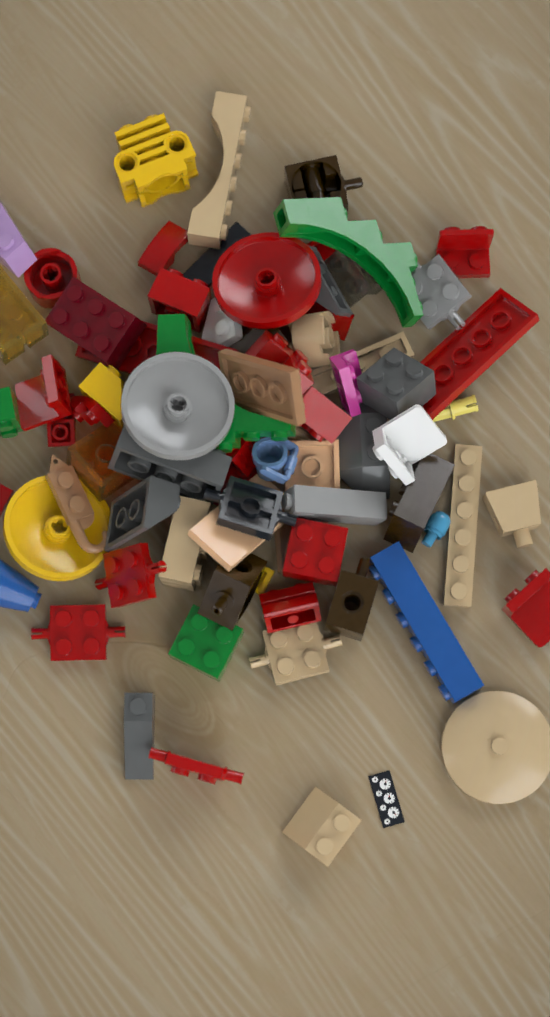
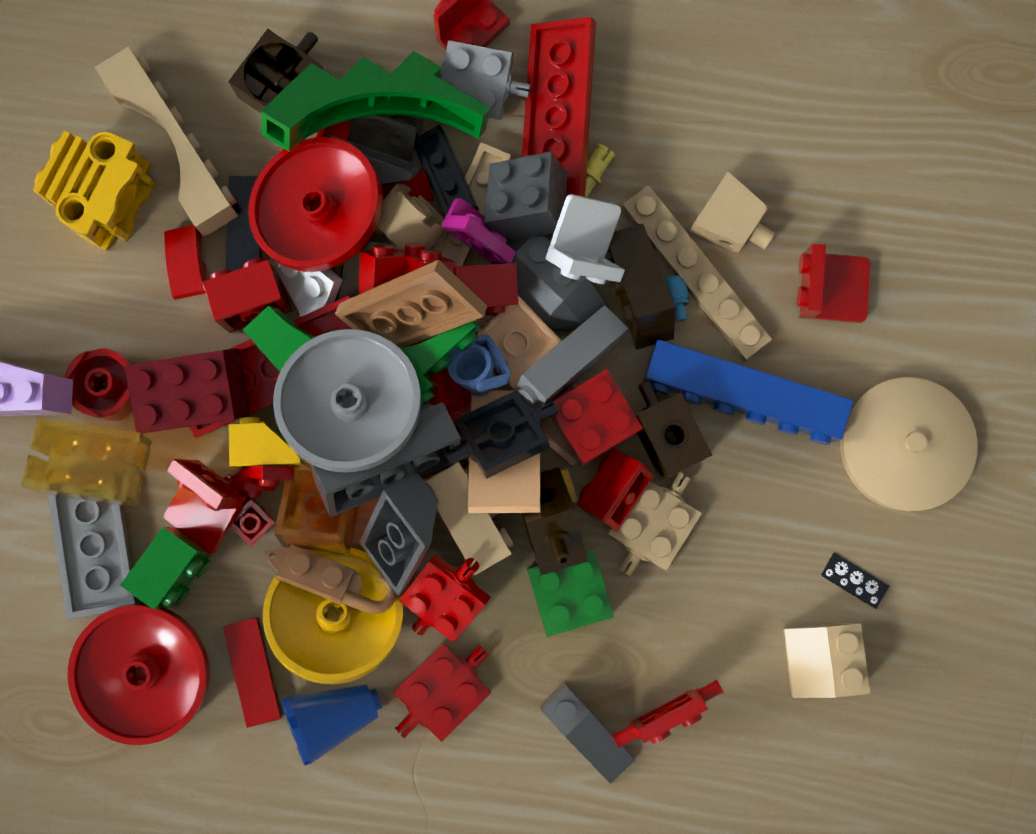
camera: 50 degrees left, 5 degrees up
none -> black tile [411,124,480,216]

